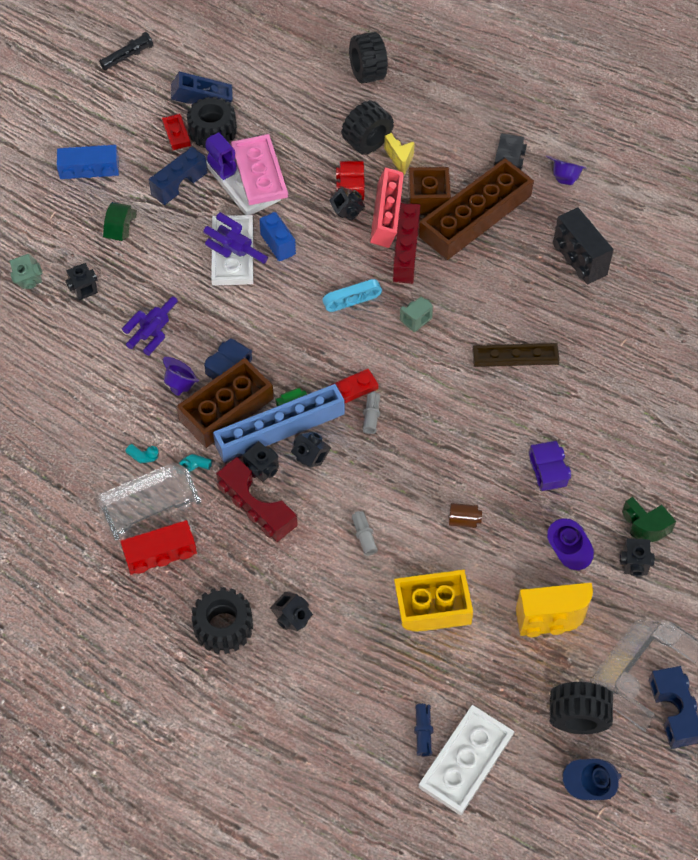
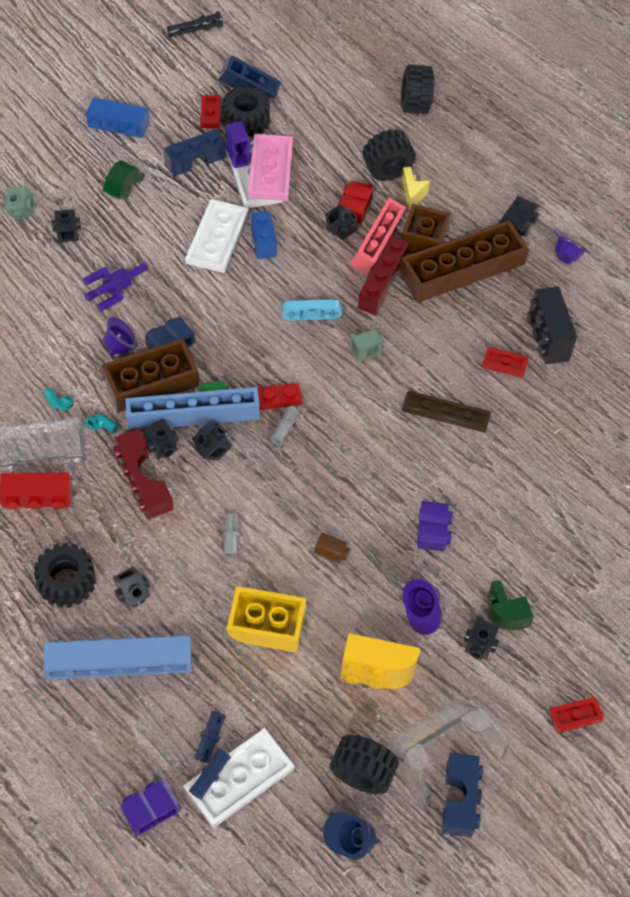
camera: 15 degrees right, 0 degrees up
dark purple plant [203,212,268,264] -> none
none -> medium blue brick [44,634,192,680]
none -> dark purple brick [120,780,180,837]
none -> dark blue pin [189,749,231,800]
none -> red plate [482,347,529,378]

